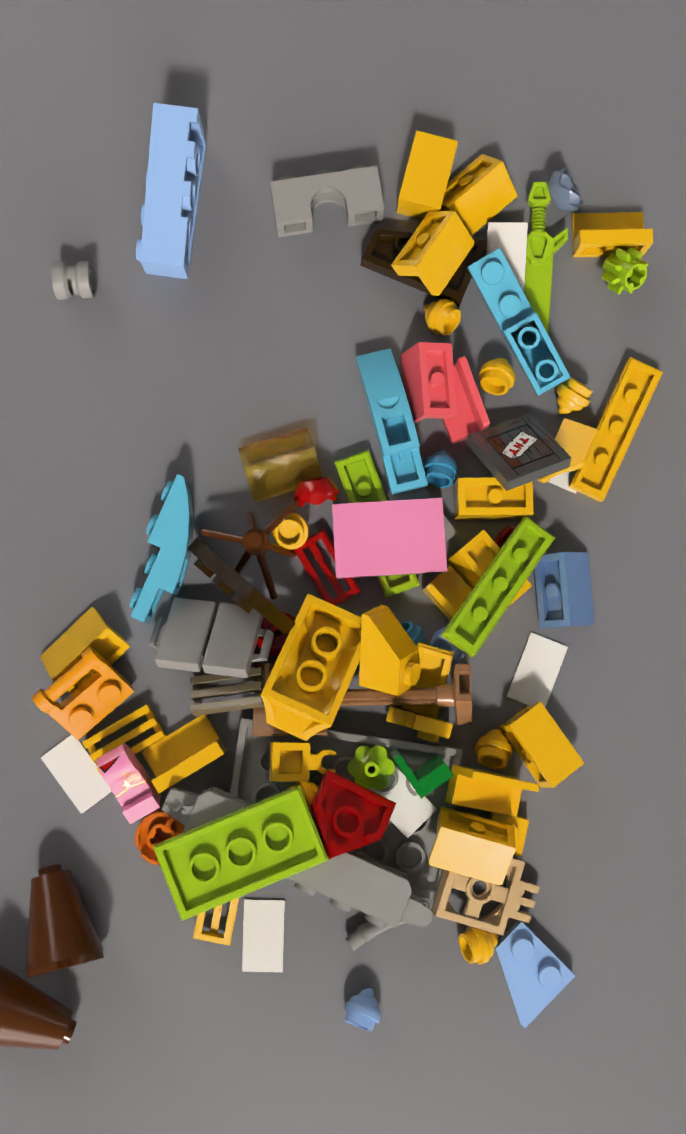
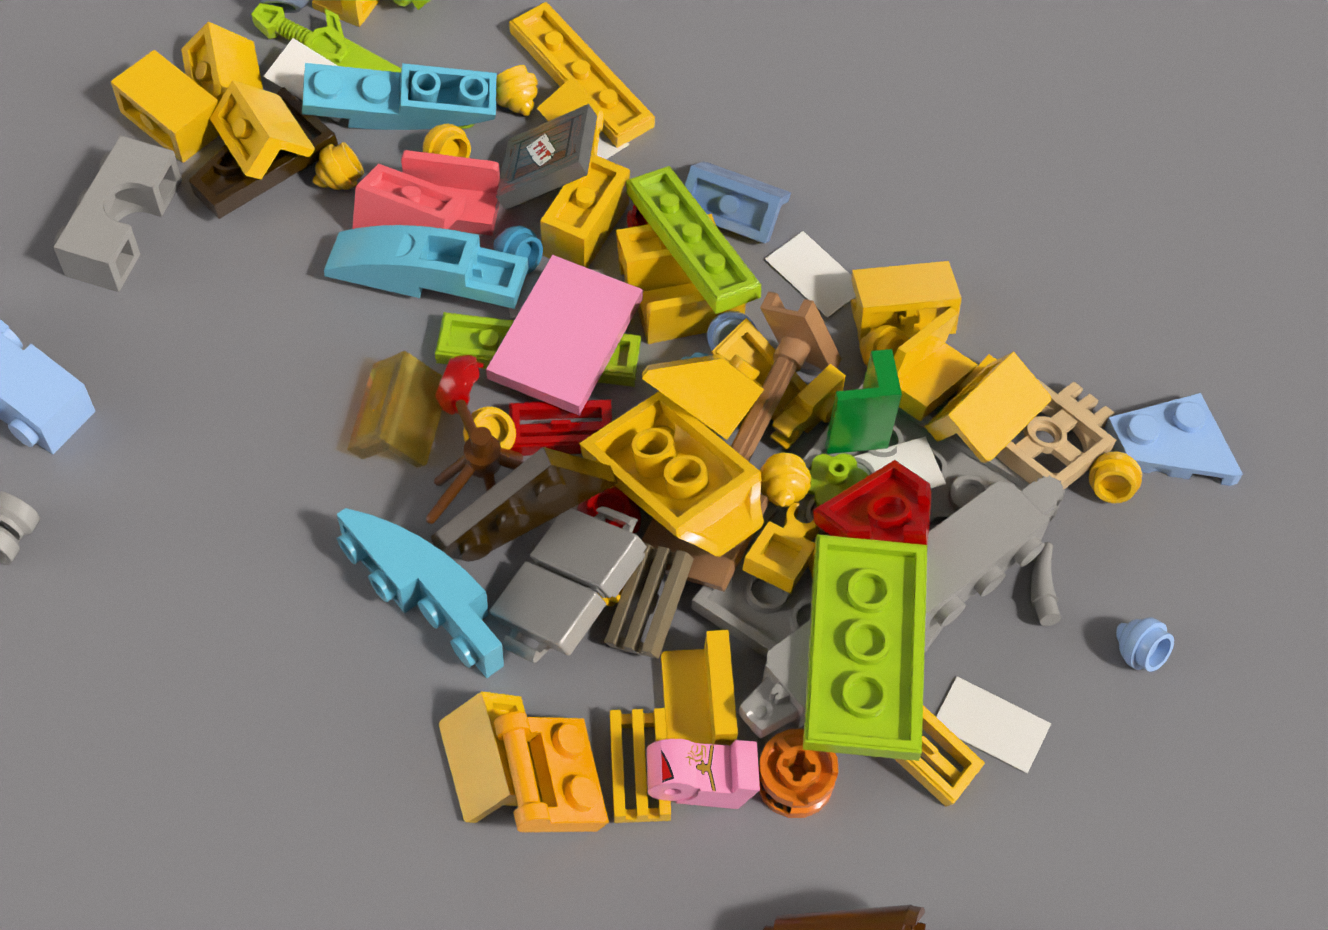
camera: 60 degrees left, 25 degrees down
white sticker [41,735,112,814] -> none
none -> yellow plate [760,453,811,507]

